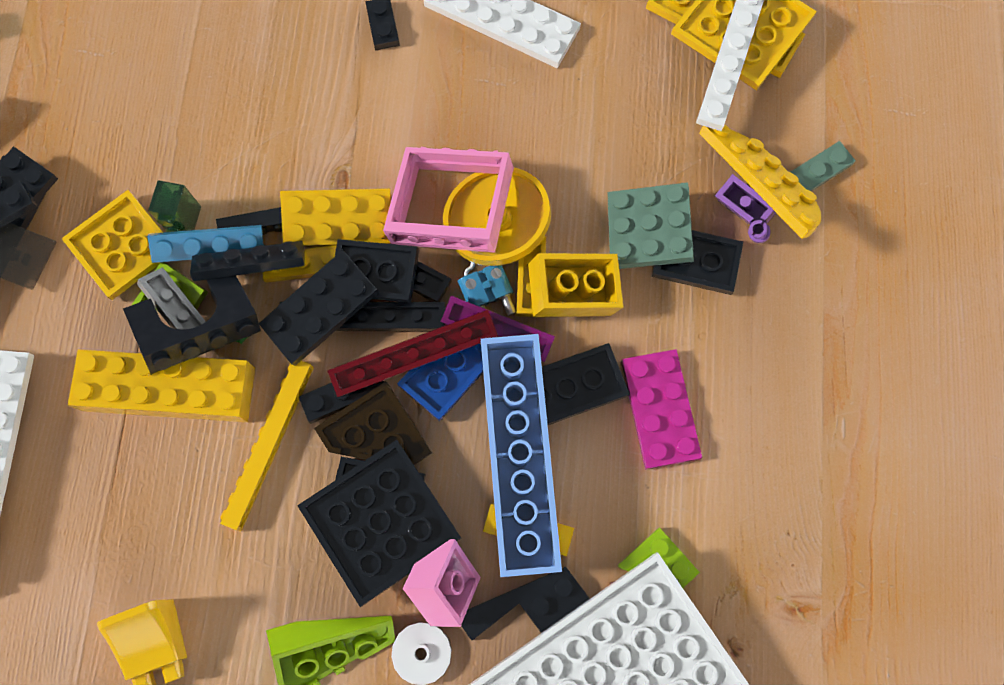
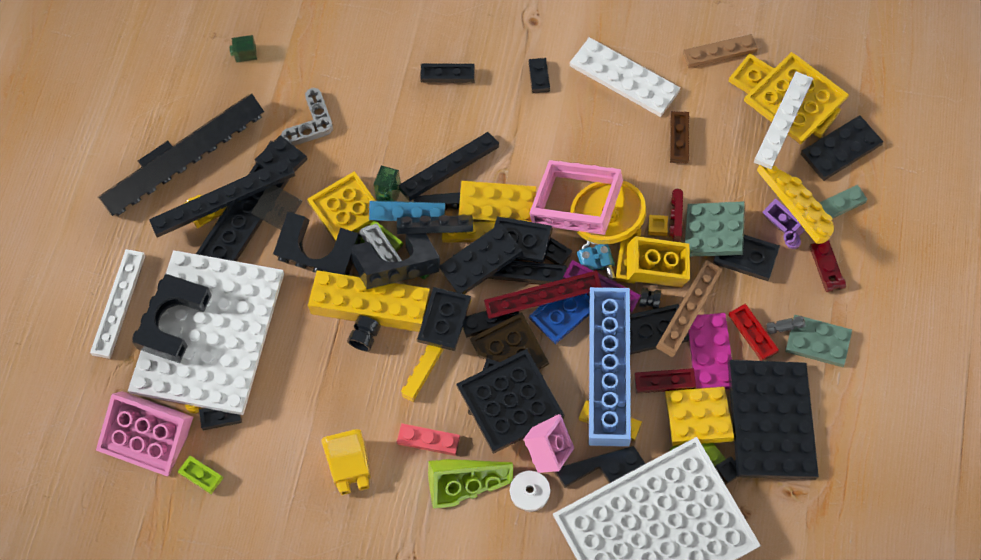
camera: 10 degrees right, 10 degrees down
none -> black arch [273,212,362,275]
none -> light grey beam [281,88,333,146]
none -> black wheel [347,316,381,352]
none -> coral plate [397,423,460,456]
none -> black plate [398,132,499,202]
none -> black plate [417,287,471,351]
none -> black plate [420,63,475,83]
none -> dark red plate [634,368,696,394]
none -> black wheel [639,288,661,309]
none -> yellow plate [648,215,668,236]
none -> medium nougat plate [656,260,723,357]
none -> yellow plate [665,387,734,446]
none -> dark red plate [669,189,683,242]
none -> reddish brown plate [670,111,689,163]
none -> black plate [715,456,737,485]
none -> red plate [728,303,779,361]
none -> black plate [728,360,819,479]
none -> dark grey axle [766,316,805,334]
none -> sand green plate [785,315,852,367]
none -> black plate [801,115,883,181]
none -> dark red plate [809,240,846,292]

